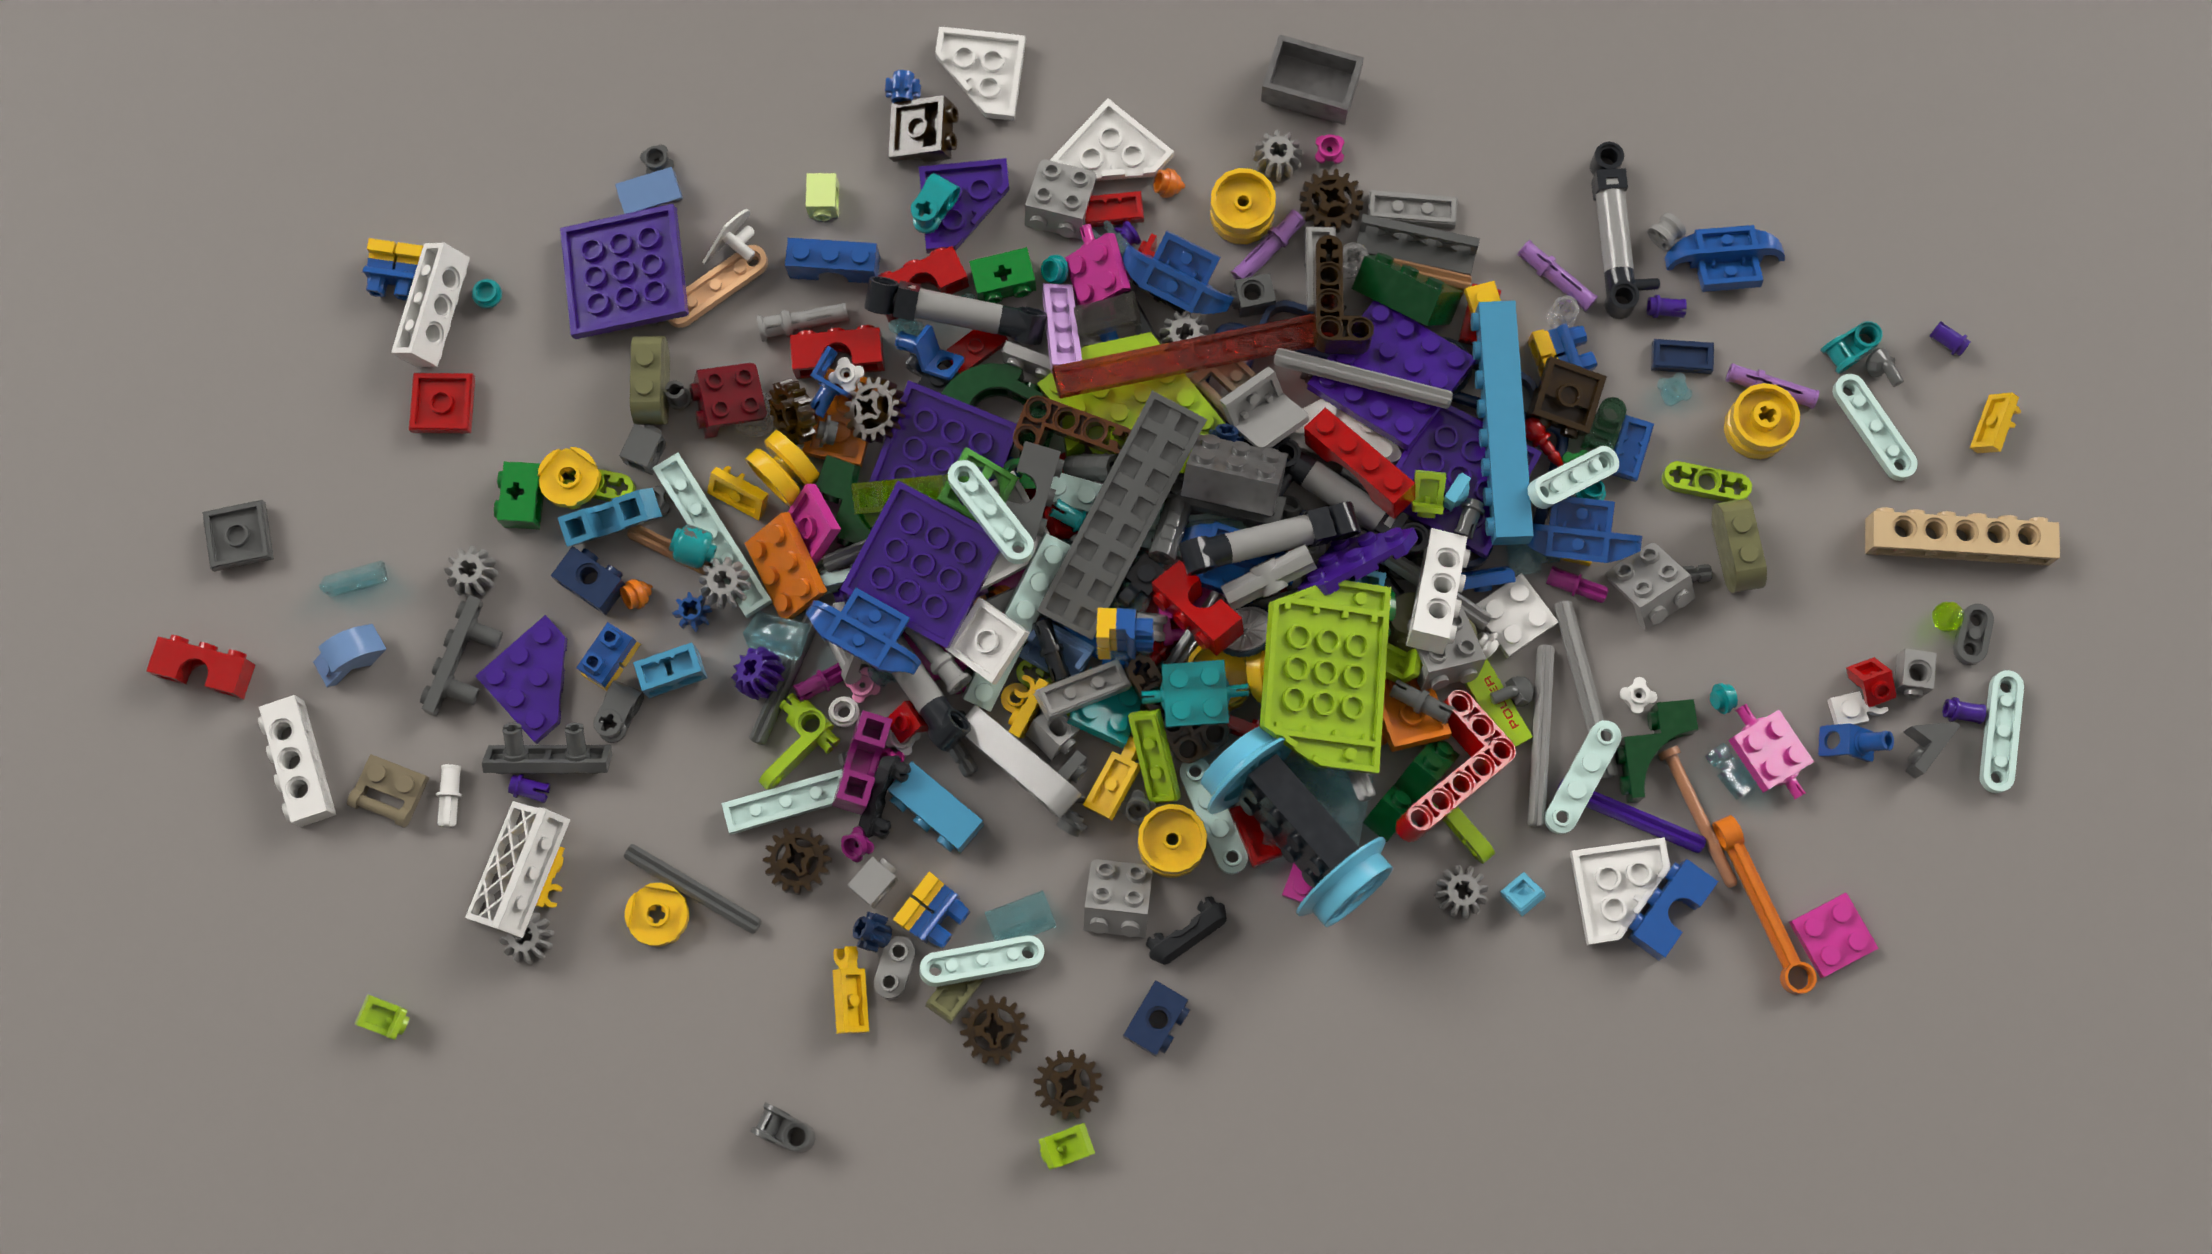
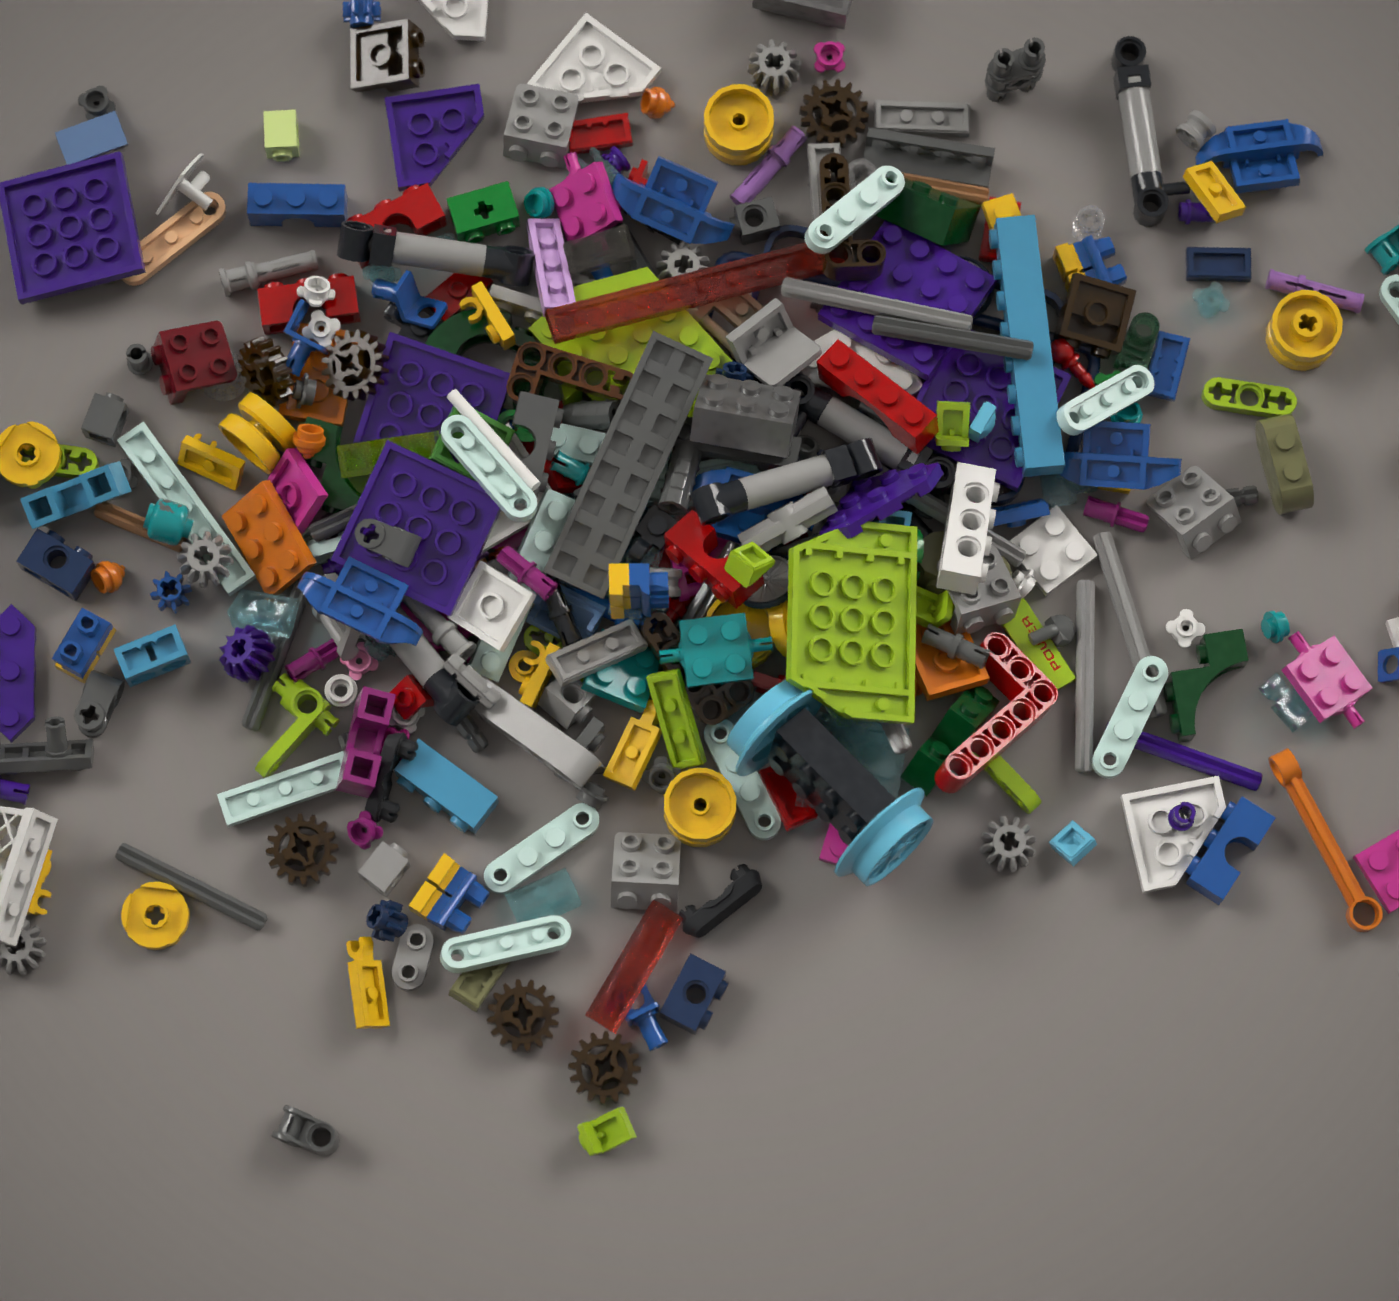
camera: 10 degrees left, 0 degrees up
olive brick [630,336,670,425] -> none
teal piece [911,173,960,234] -> none
dark grey pin [1454,498,1485,540] -> none
medium lavender pin [1517,240,1598,312] -> none
nougat bar [1658,745,1737,888] -> none
none -> orange plate [293,424,326,459]
none -> white plate [296,276,336,307]
none -> dark grey piece [355,518,422,568]
none -> light grey axle [443,653,501,709]
none -> white bar [447,389,541,491]
none -> yellow plate [459,281,516,351]
none -> light aqua plate [484,803,599,894]
none -> magenta axle [496,546,558,601]
none -> clear red plate [585,900,683,1034]
none -> blue bracket [613,978,669,1051]
none -> lime slope [724,541,776,588]
none -> light aqua plate [805,165,905,254]
none -> dark grey axle [872,315,1034,360]
none -> dark grey pin [985,37,1046,102]
none -> dark purple pin [1168,802,1196,831]
none -> yellow plate [1183,161,1246,223]

